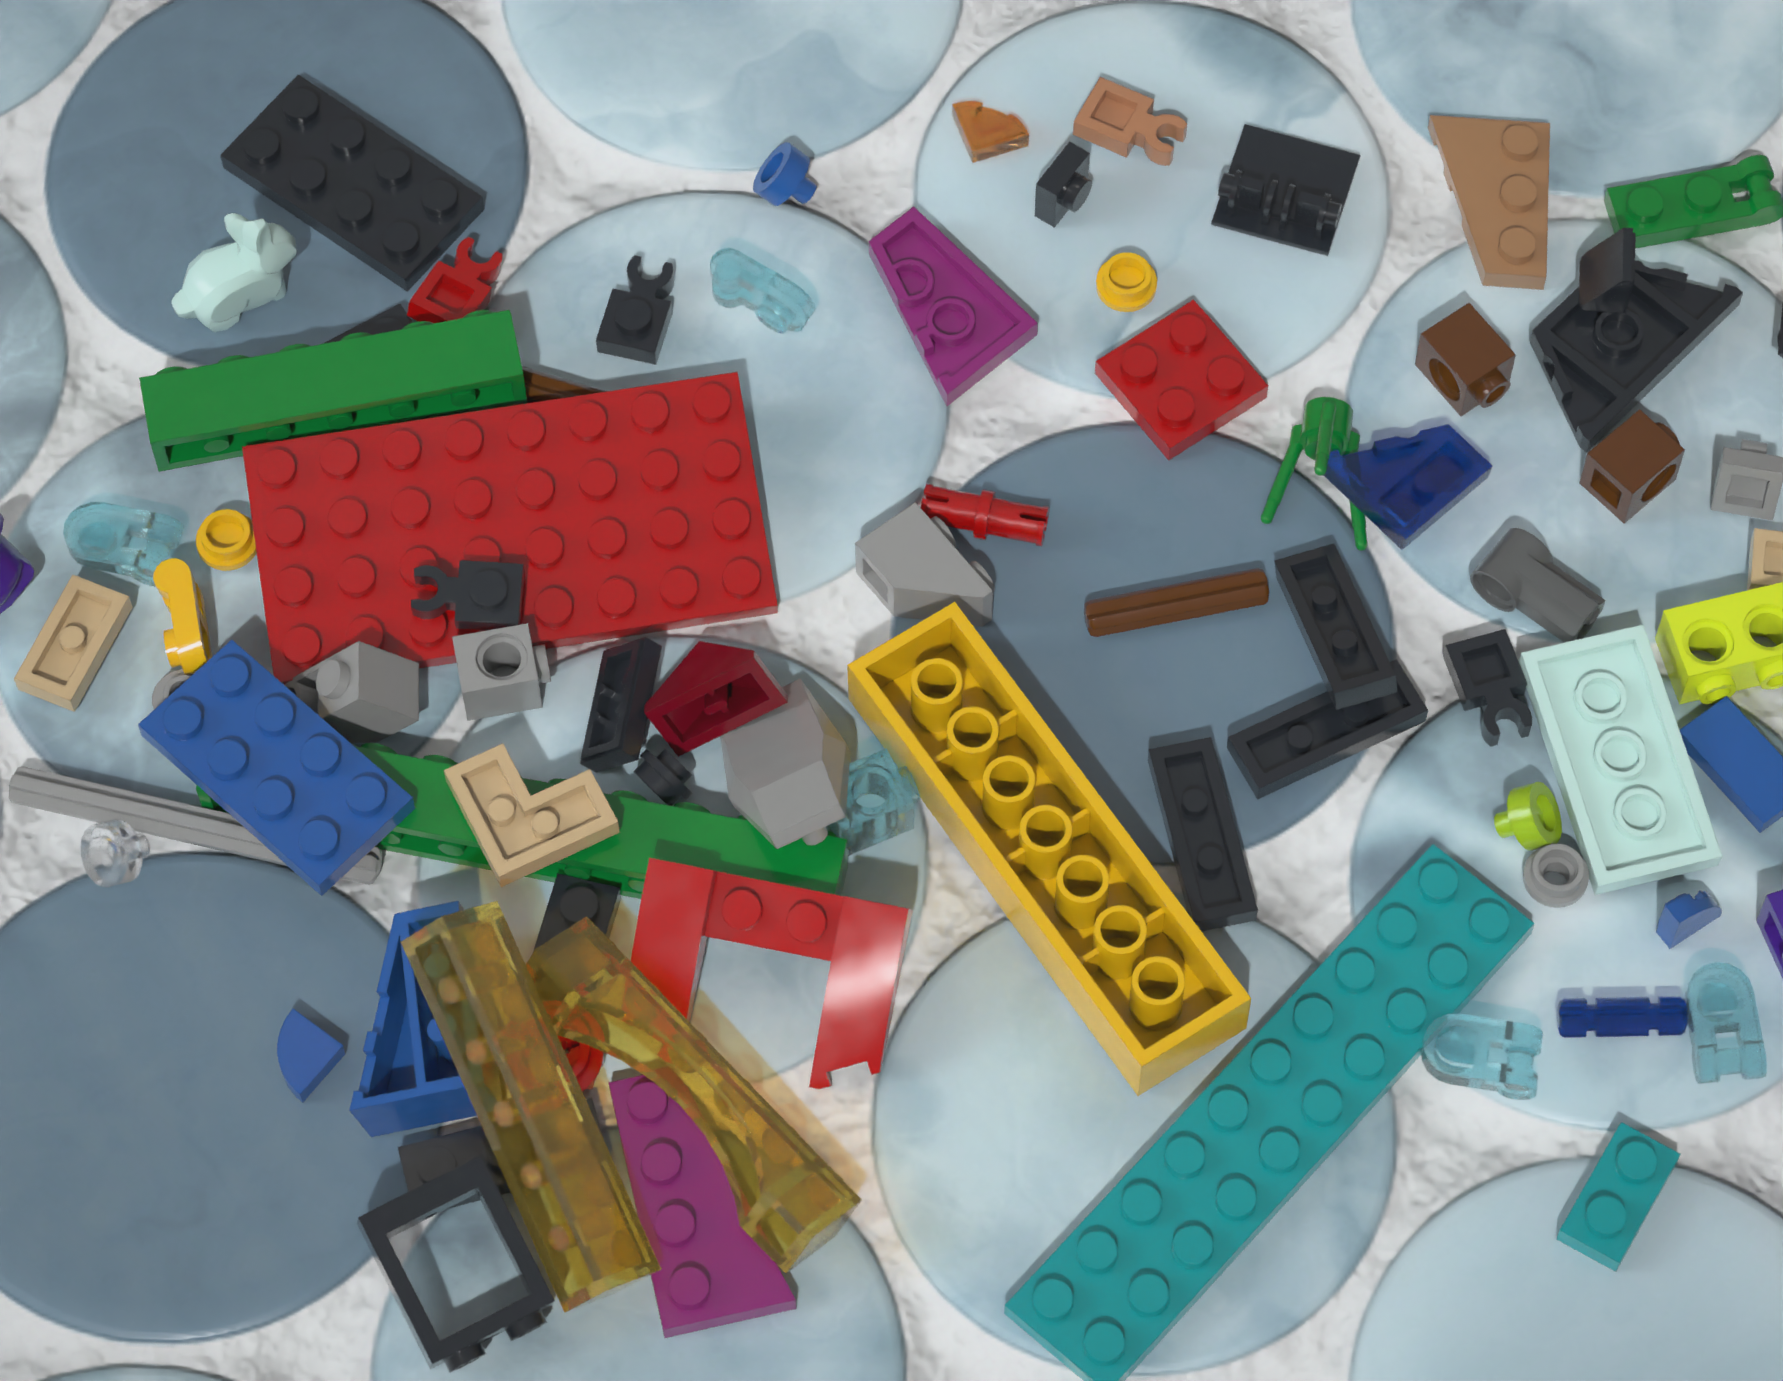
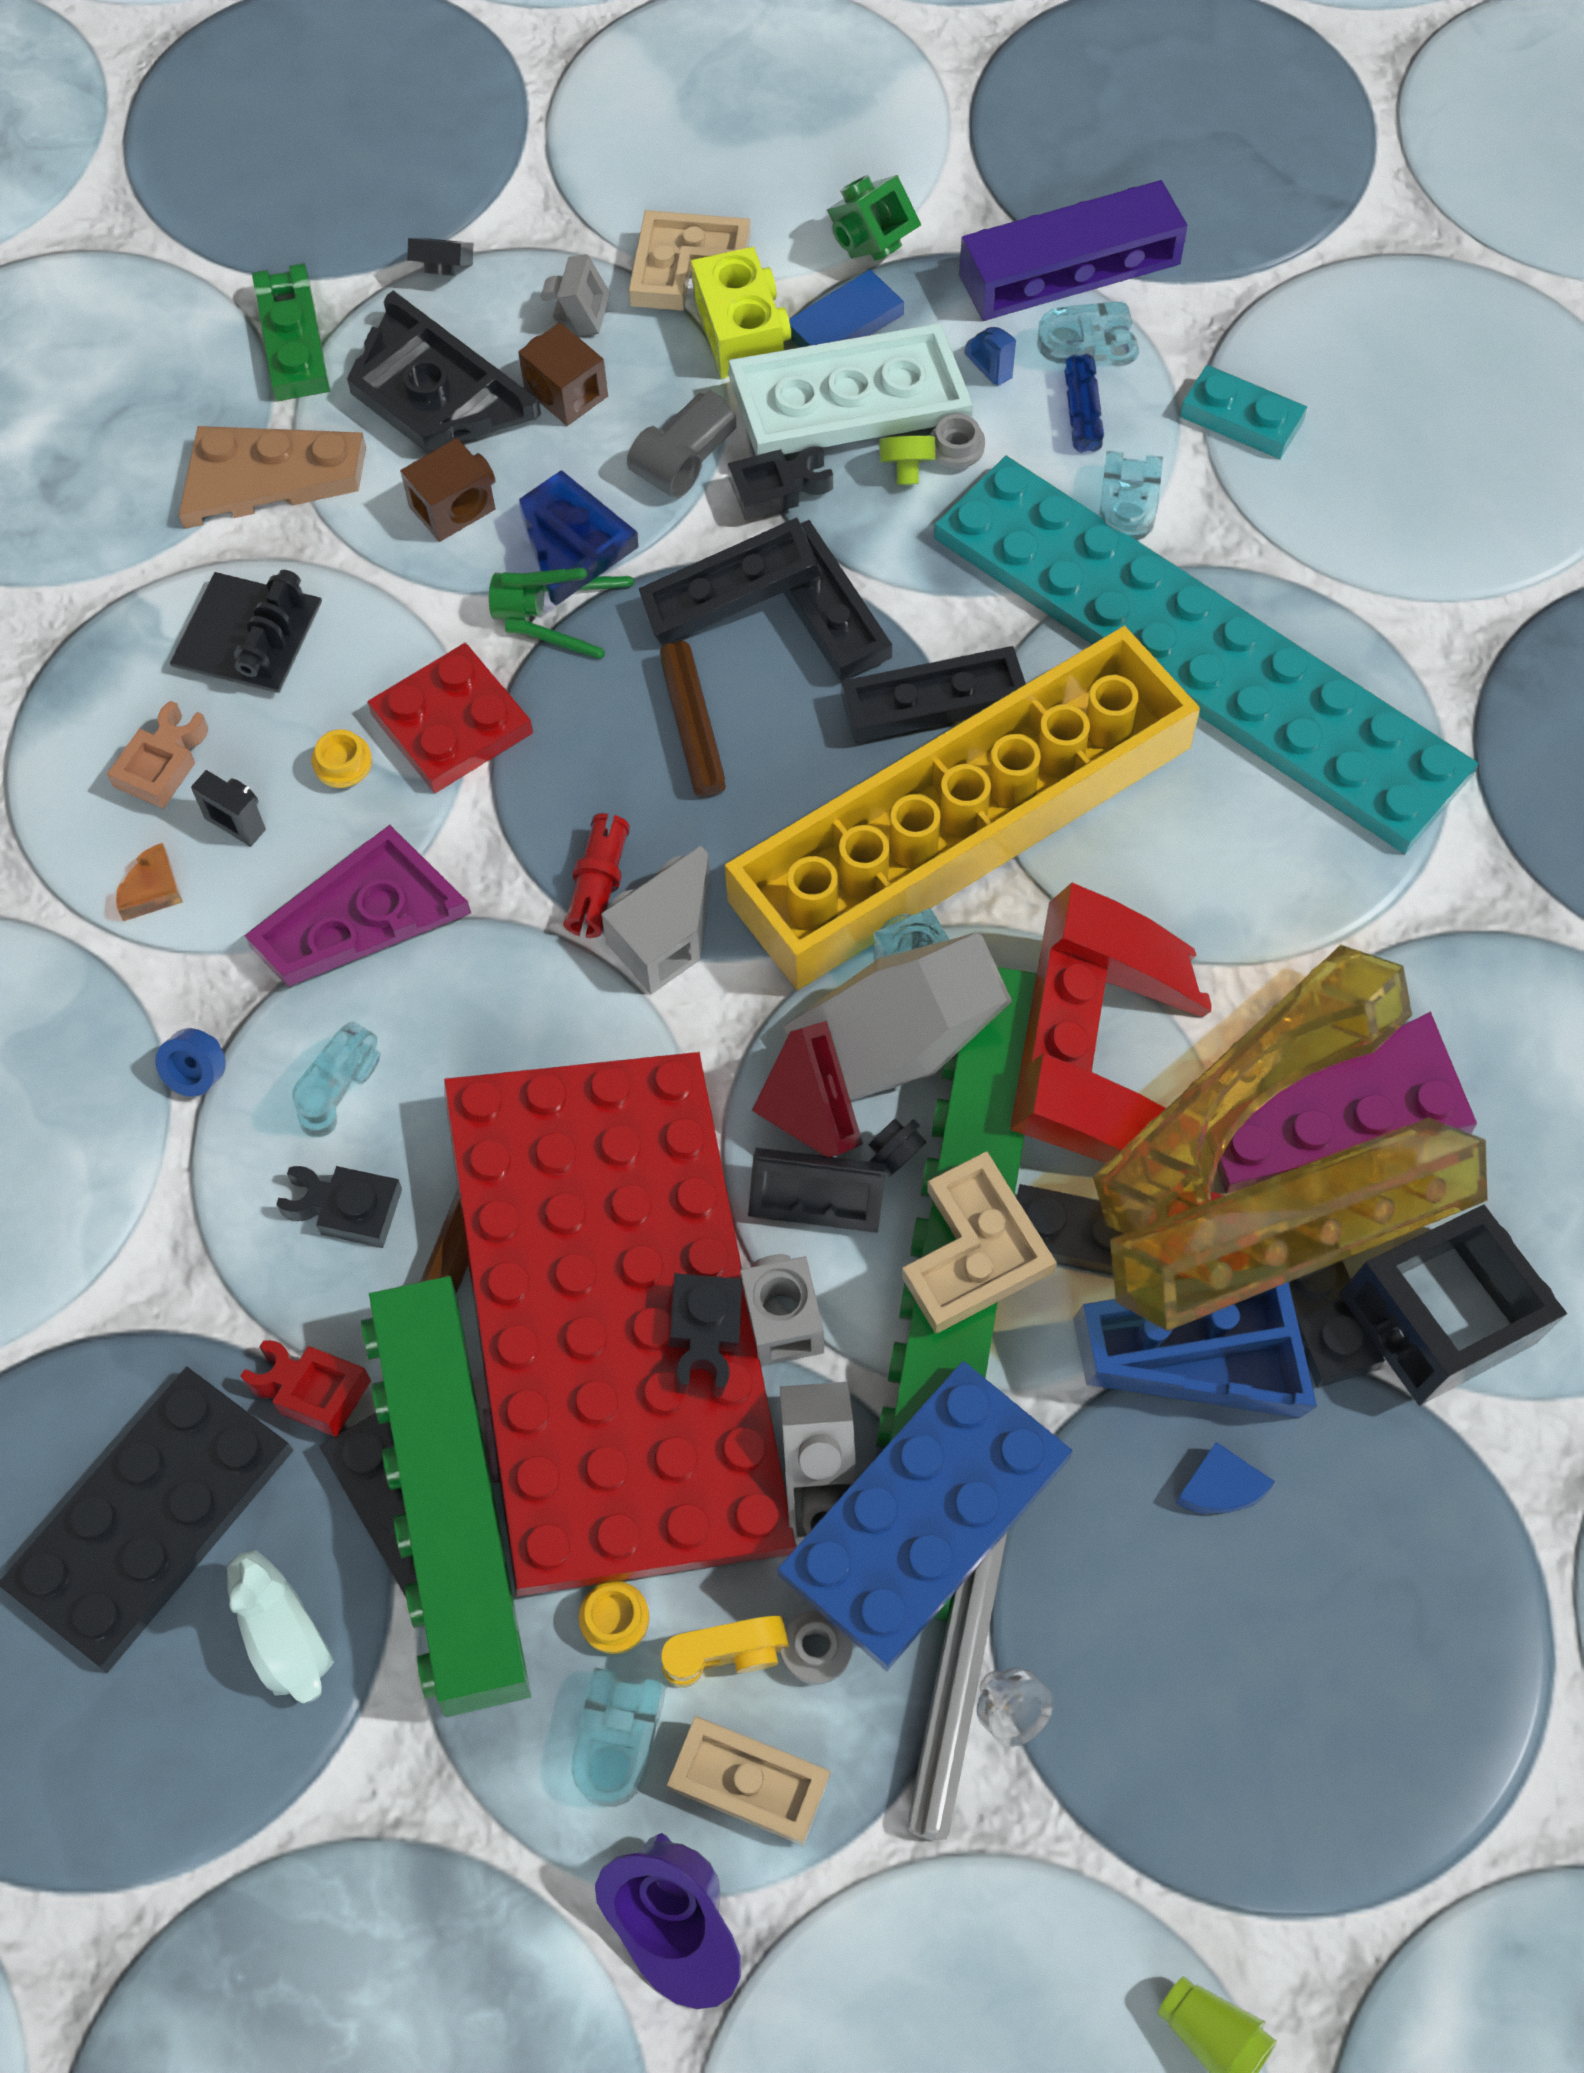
camera: 90 degrees left, 0 degrees up
black slope [1579,228,1636,313] -> none

